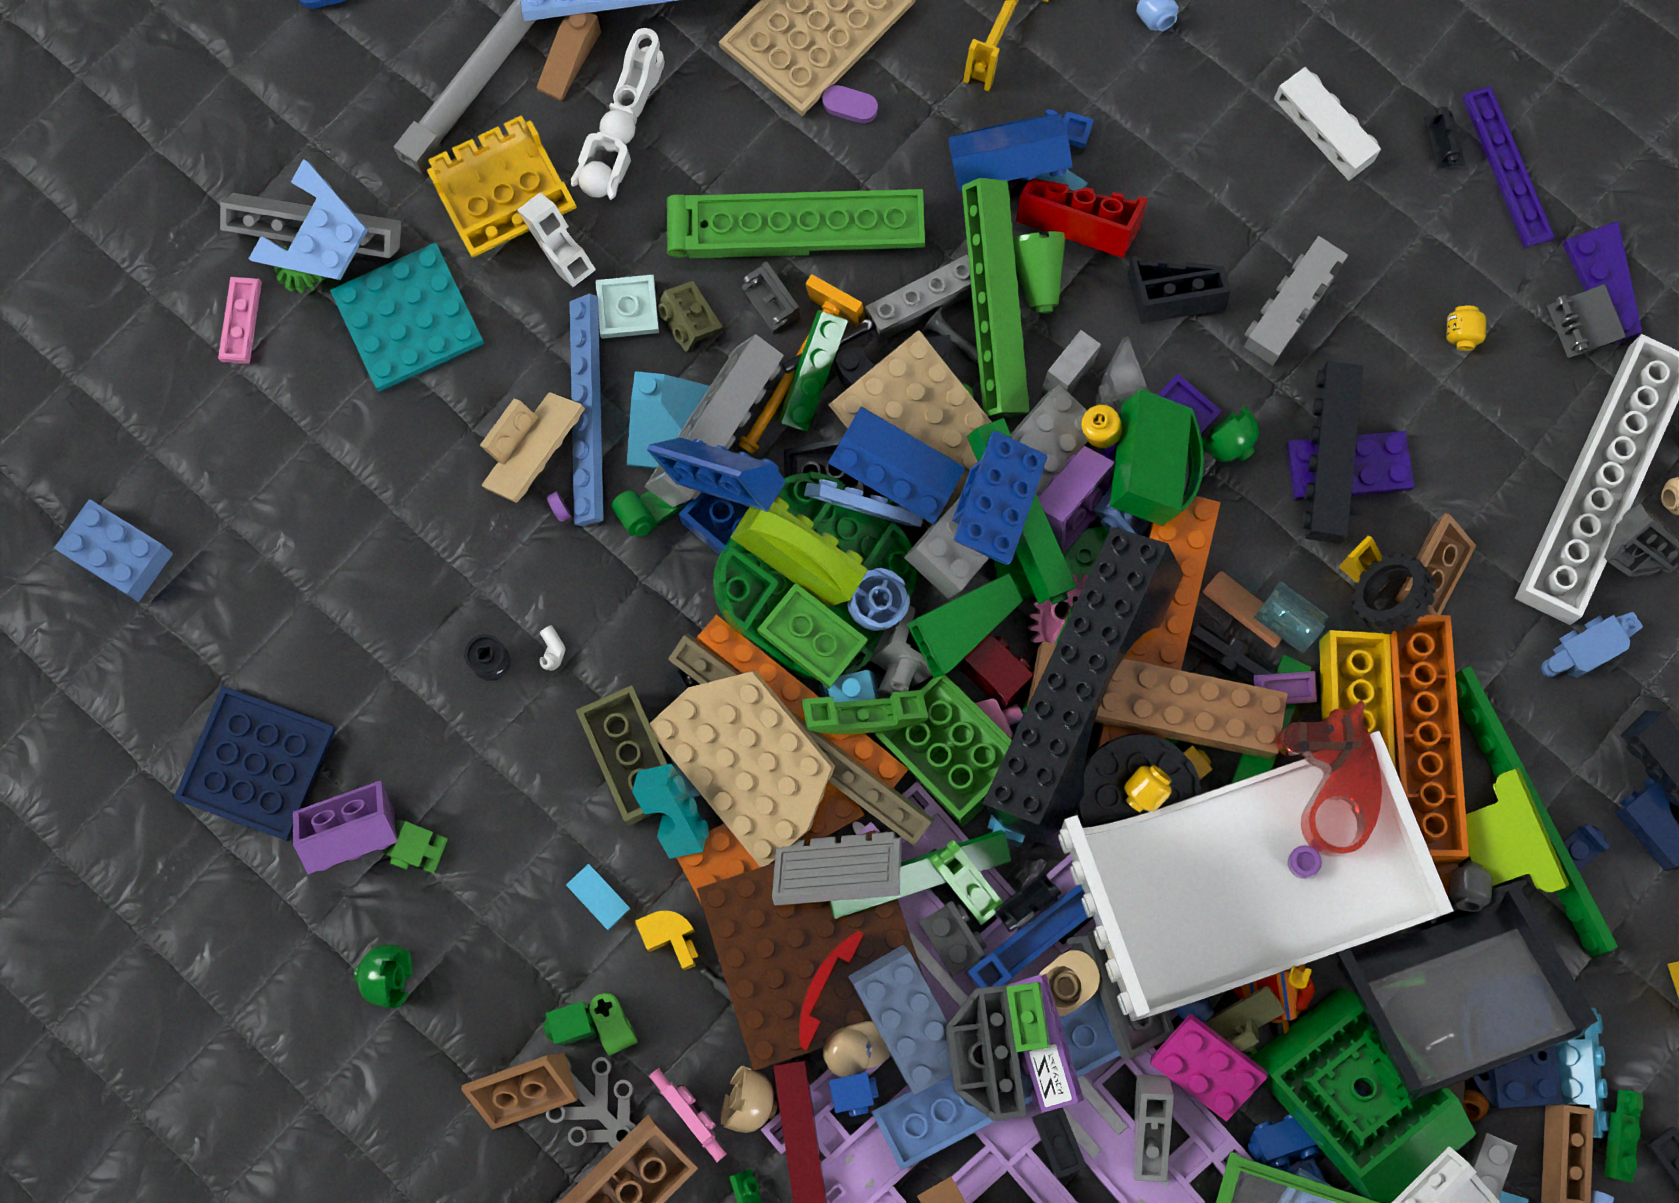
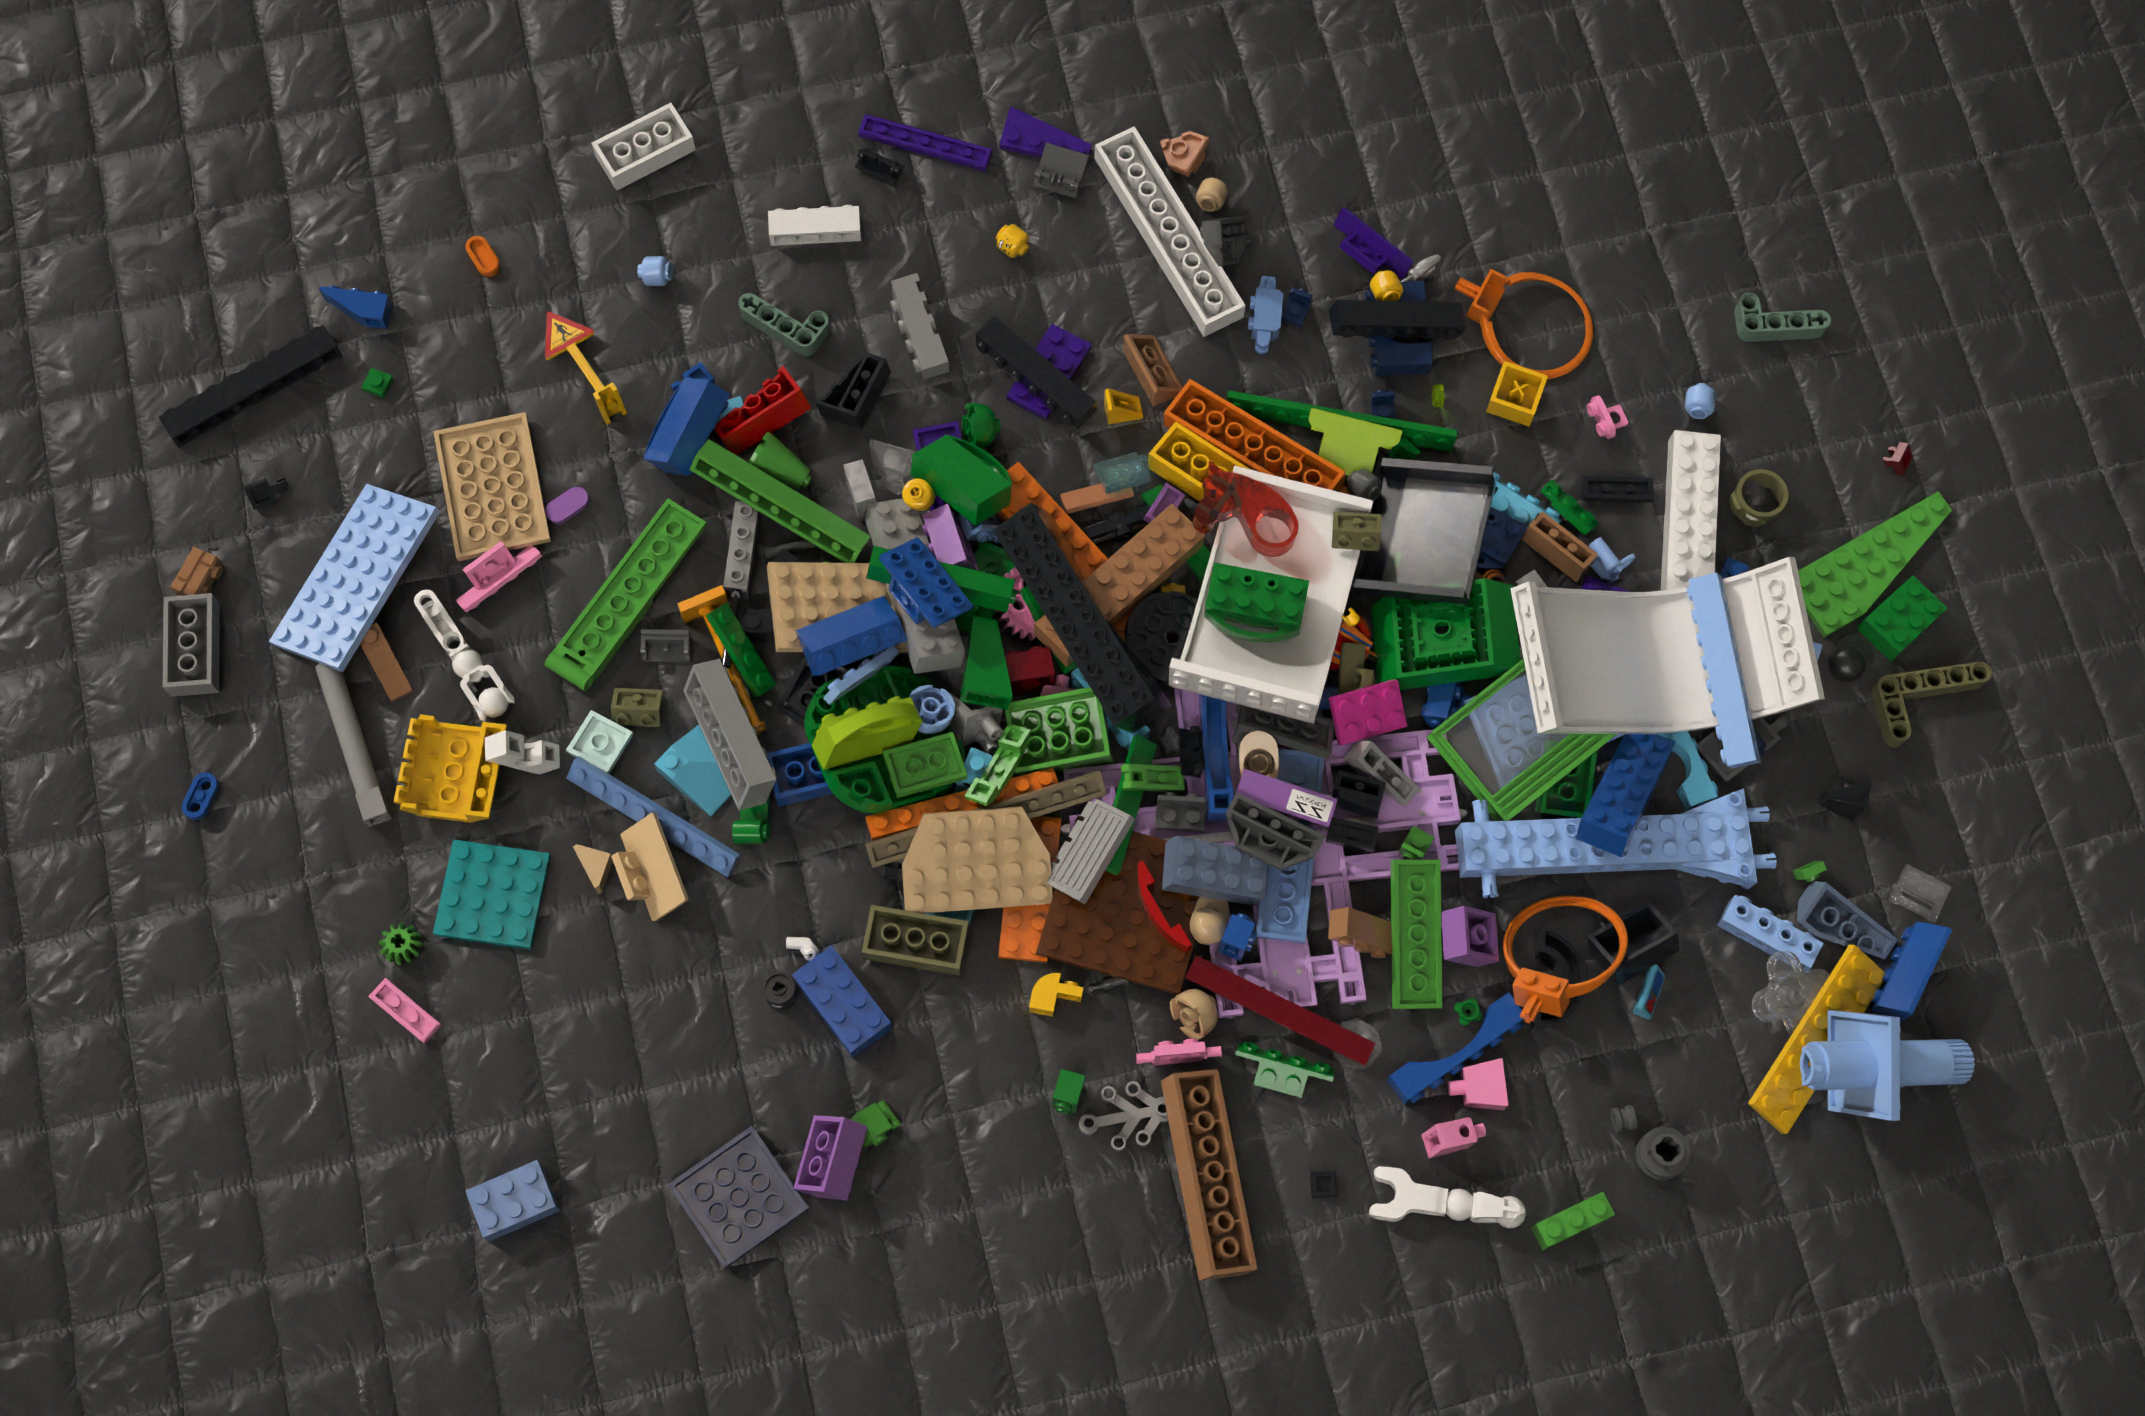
camera: 60 degrees left, 5 degrees down
light grey brick [220,193,401,258] -> none
light blue wing [249,159,368,280] -> none
green cylinder [354,944,412,1008] -> none
medium nougat slope [461,1052,577,1130] -> none
medium lavender tile [547,491,571,522] -> none
medium azure tile [566,864,631,931] -> none
bright green piece [589,993,638,1056] -> none
teal arch [632,764,709,859] -> none
blue slope [647,437,786,512] -> none
bright green plate [1006,982,1050,1052] -> none
yellow head [1124,765,1172,812] -> none
medium lavender tile [1288,845,1322,879] -> none
black tyre [1351,553,1436,634] -> none
none -> bright pink bracket [456,541,542,612]
none -> tan slope [573,844,613,894]
none -> sand green beam [738,293,830,356]
none -> blue brick [792,945,892,1059]
none -> green piece [1204,562,1309,643]
none -> dark blue bracket [1281,288,1313,328]
none -> olive bracket [1331,512,1381,551]
none -> black brick [1332,770,1386,818]
none -> green plate [1388,437,1421,460]
none -> clear neon green tile [1432,384,1444,408]

